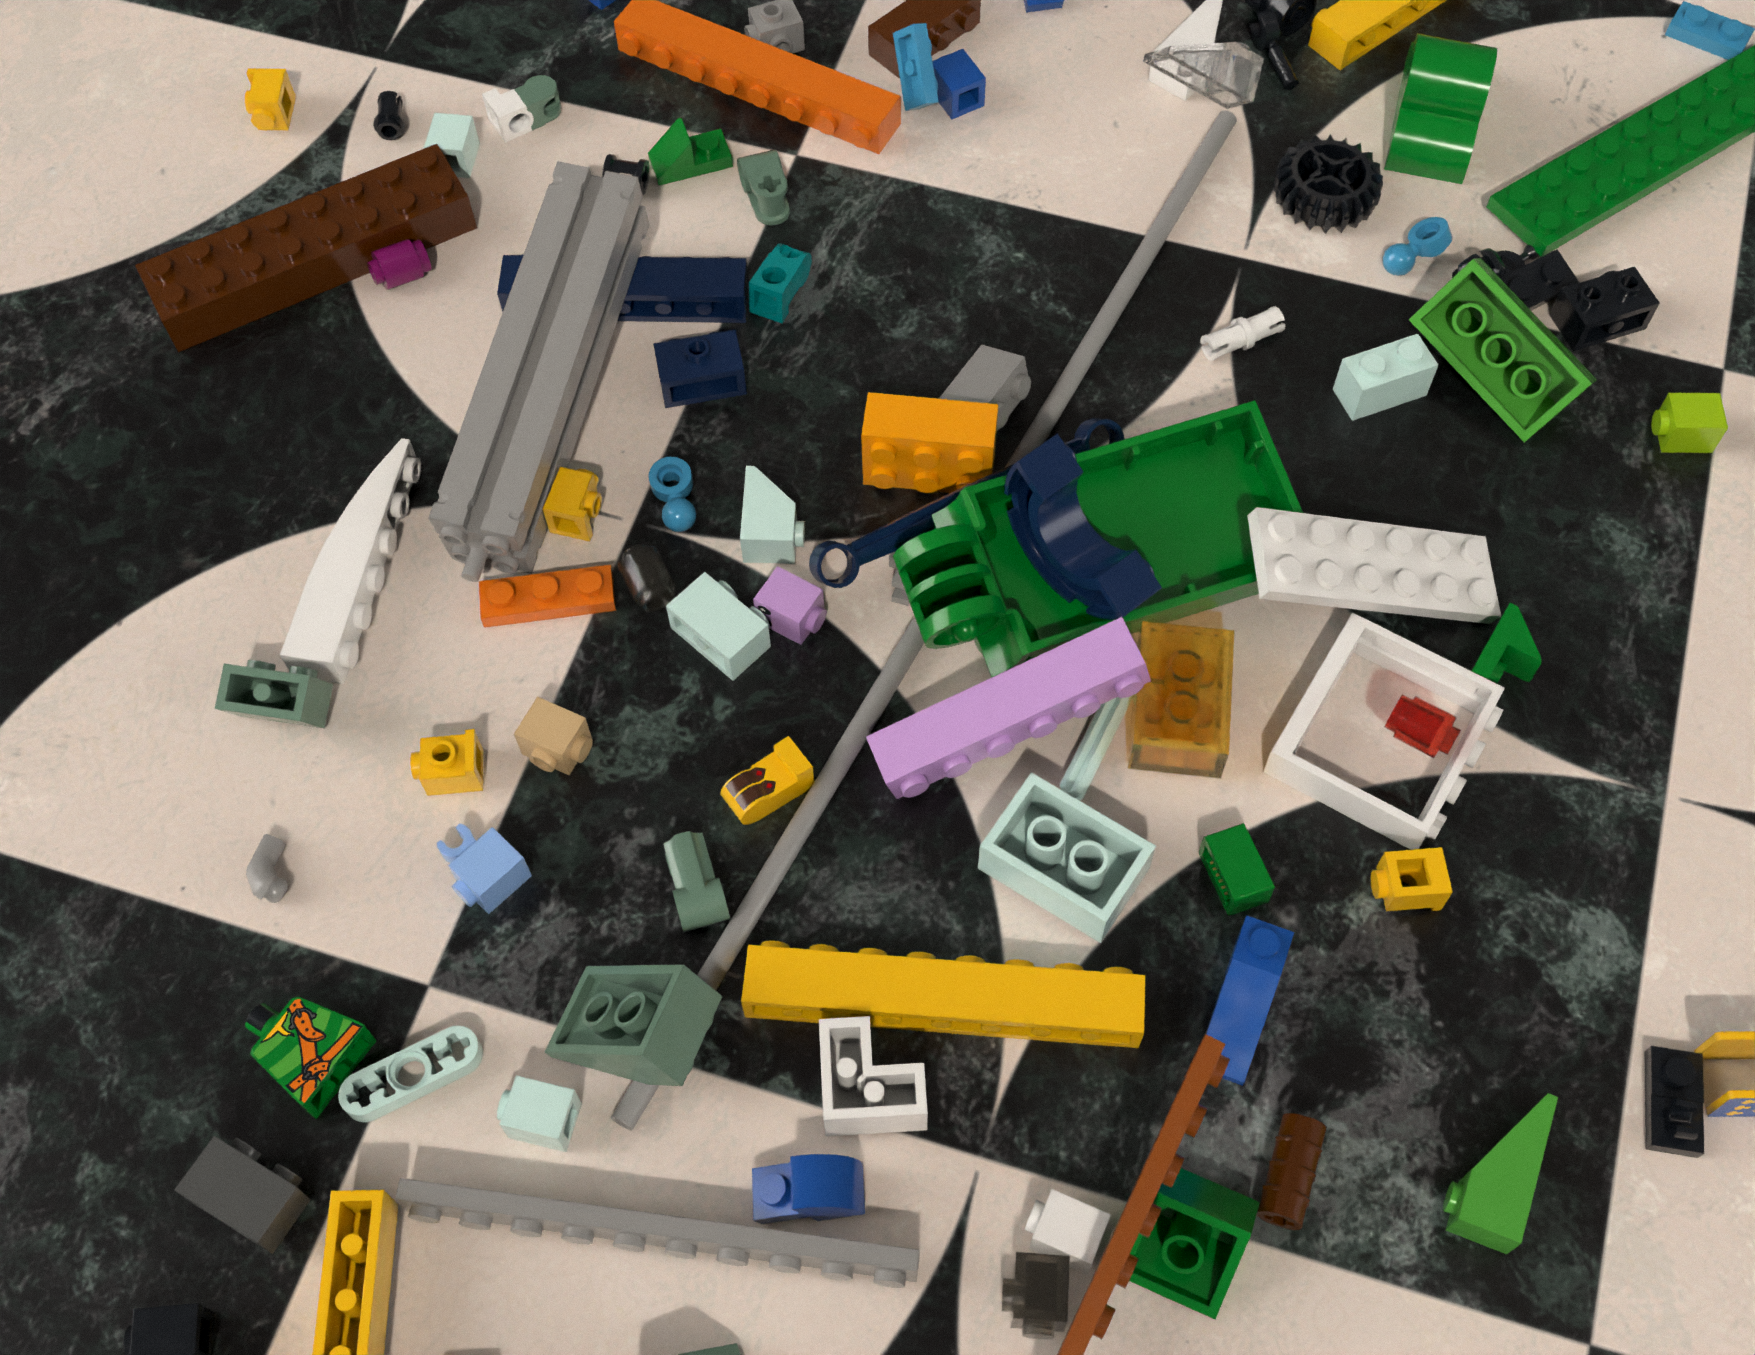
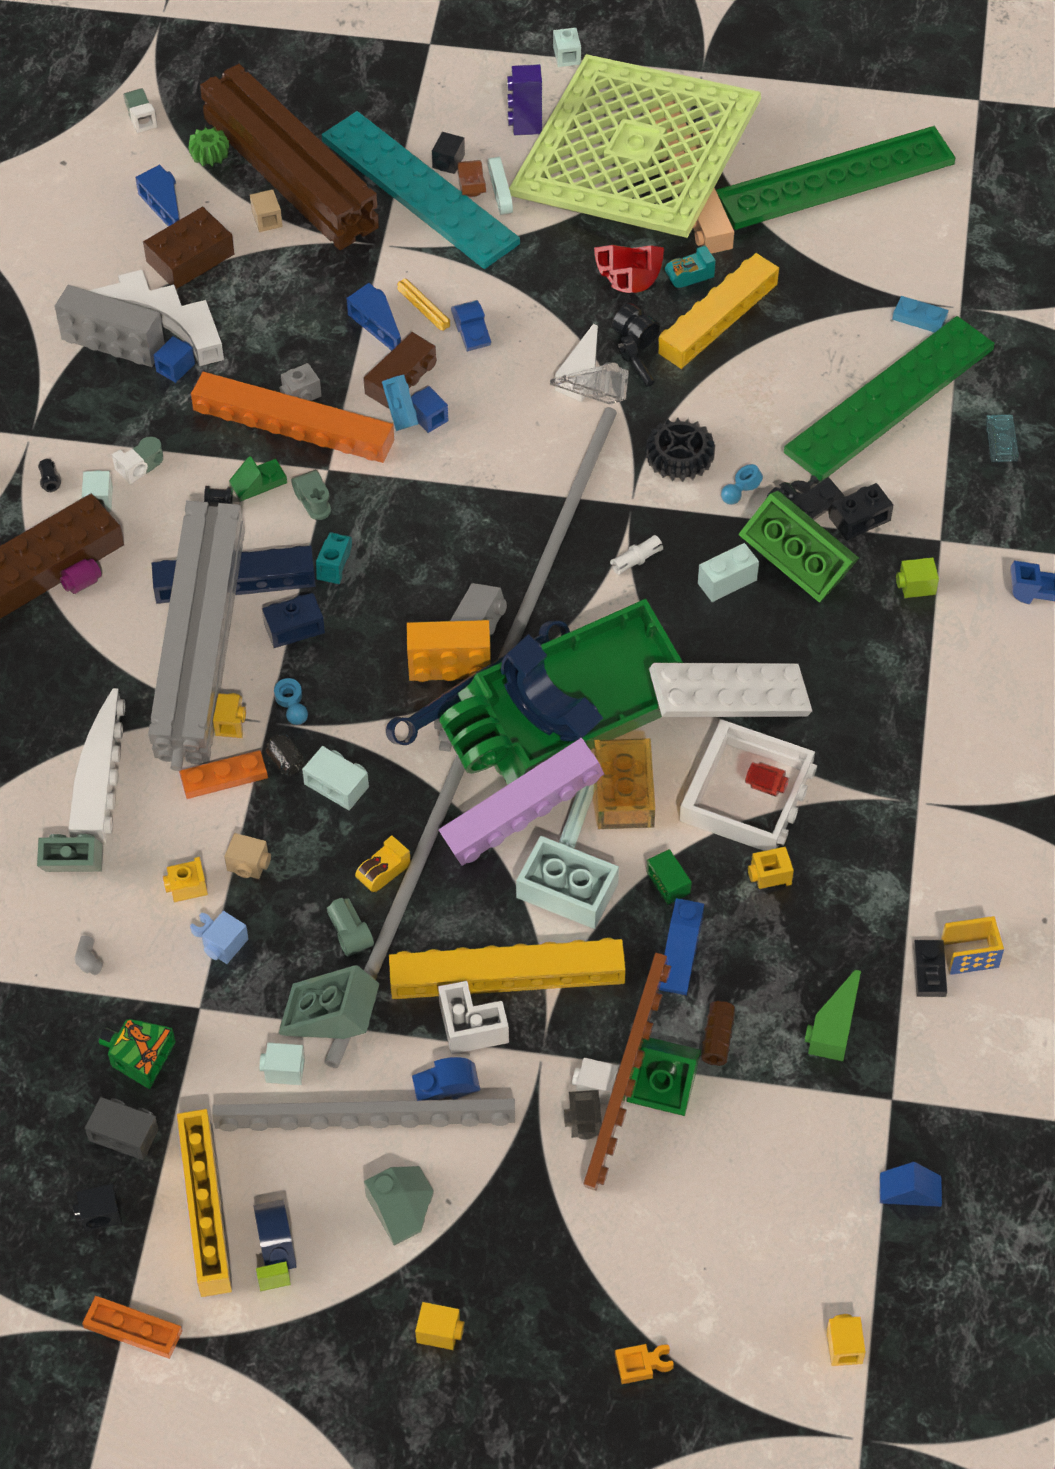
camera: 10 degrees left, 5 degrees down
light aqua beam [338,1026,483,1122] -> none
light aqua slope [740,466,805,564] -> none
lavender brick [753,566,827,645] -> none
green brick [1384,33,1497,184] -> none
green slope [1472,603,1542,684] -> none

